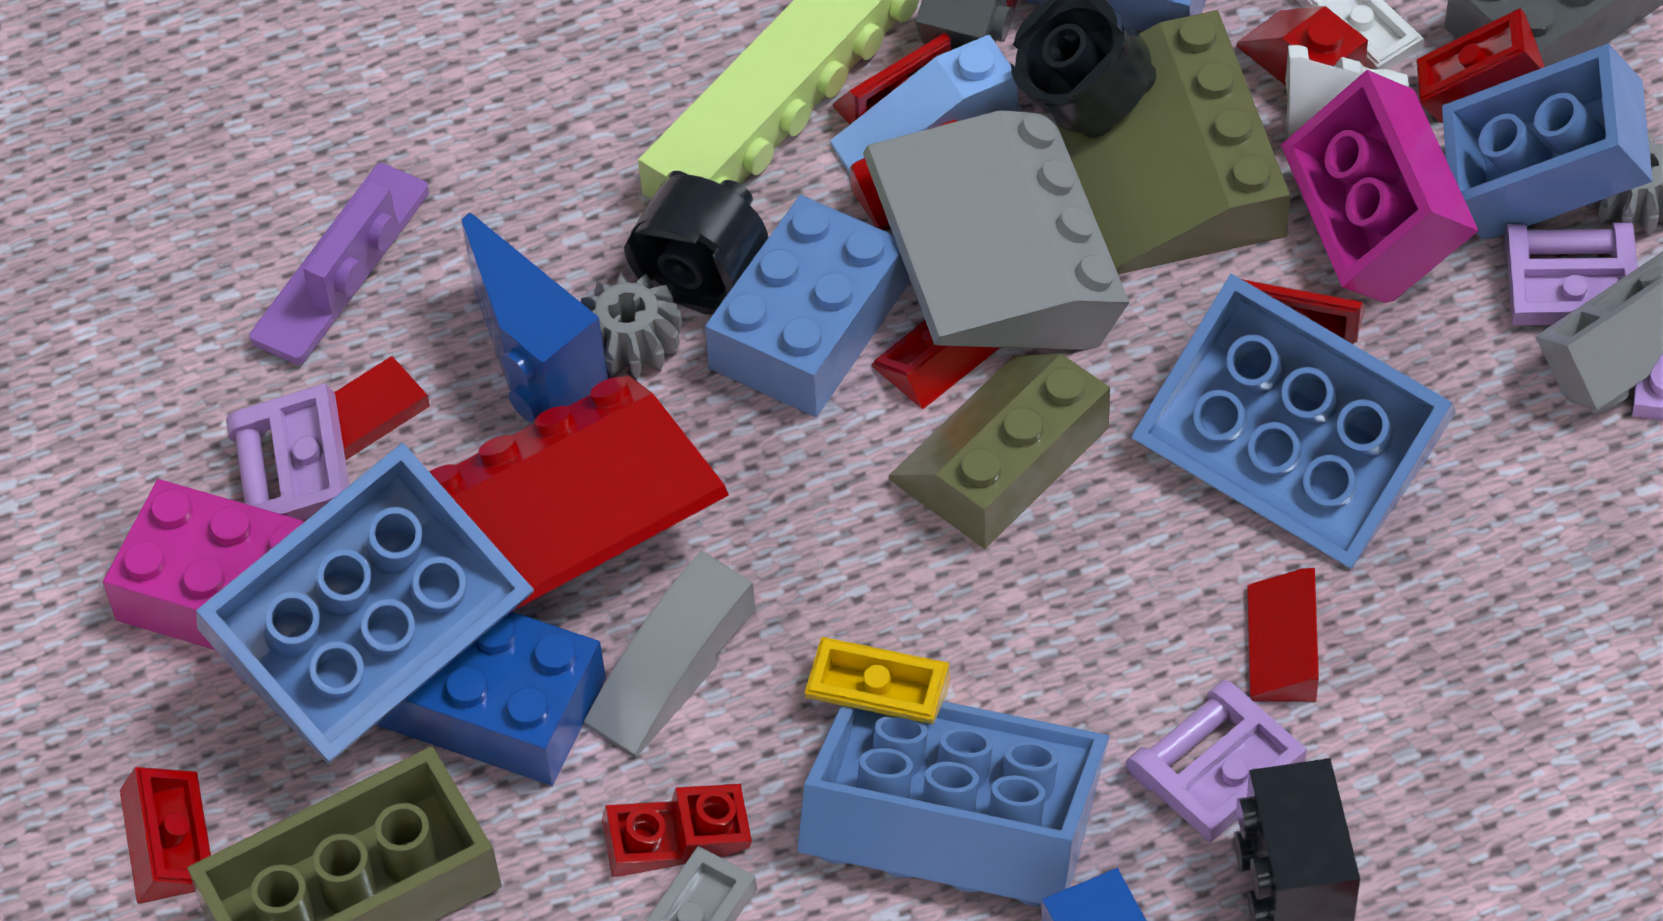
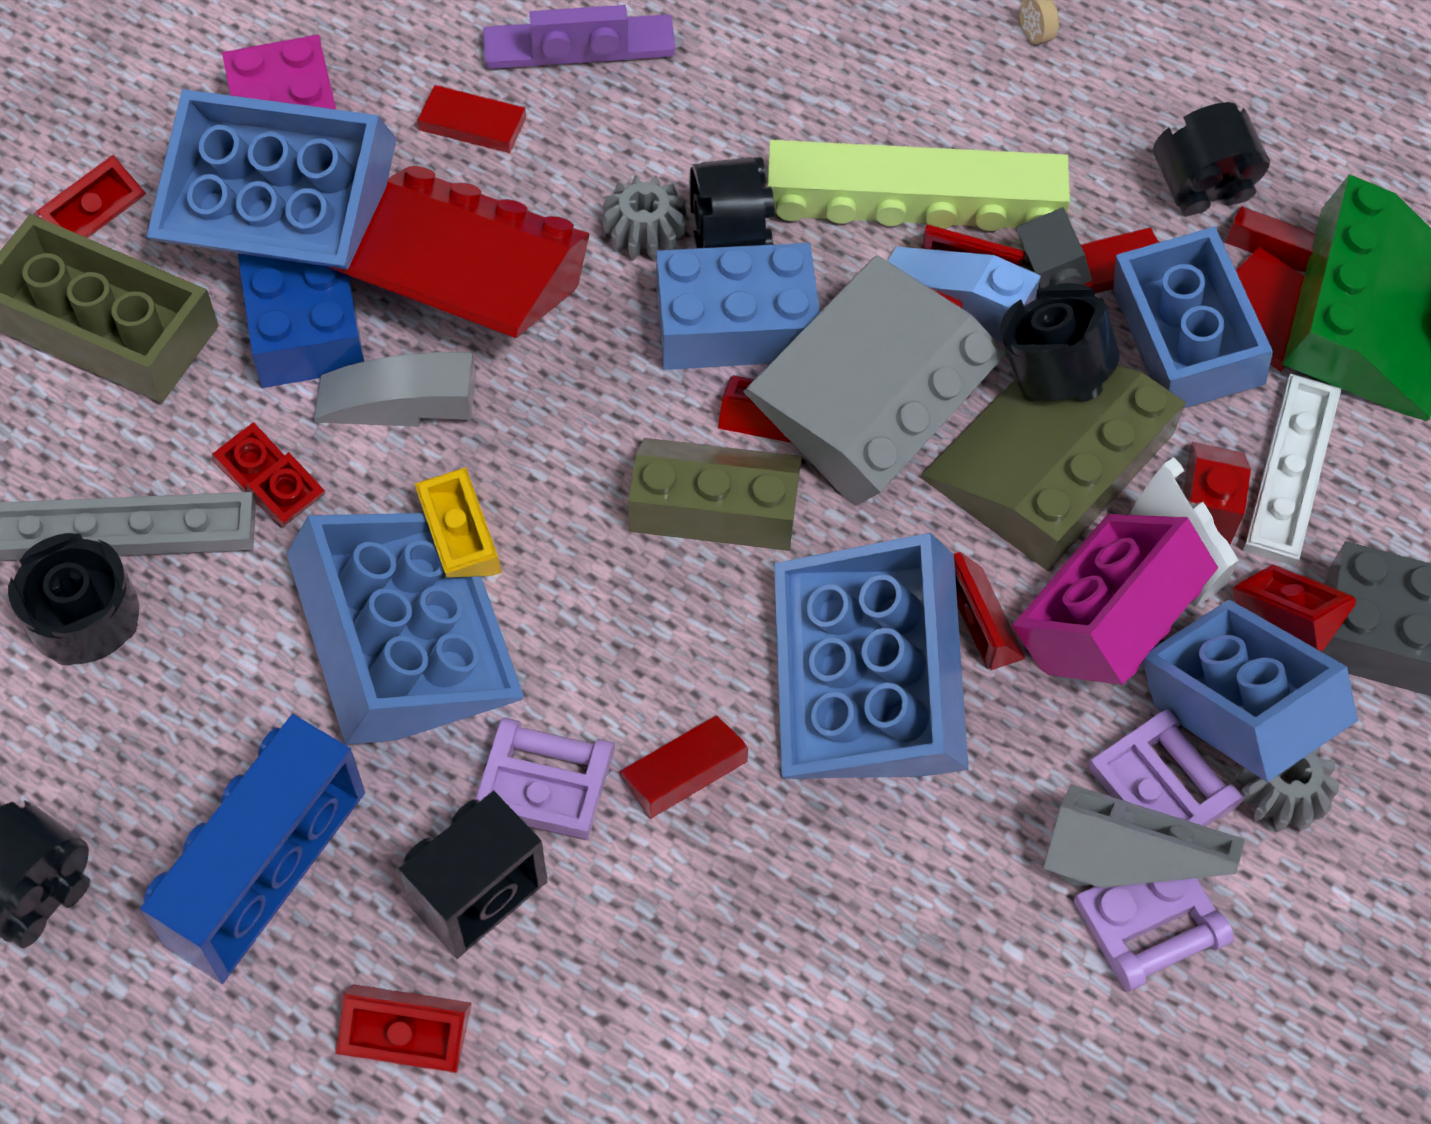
camera: 50 degrees right, 5 degrees up
lavender plate [226,383,349,520] -> none
blue slope [461,212,608,422] -> none

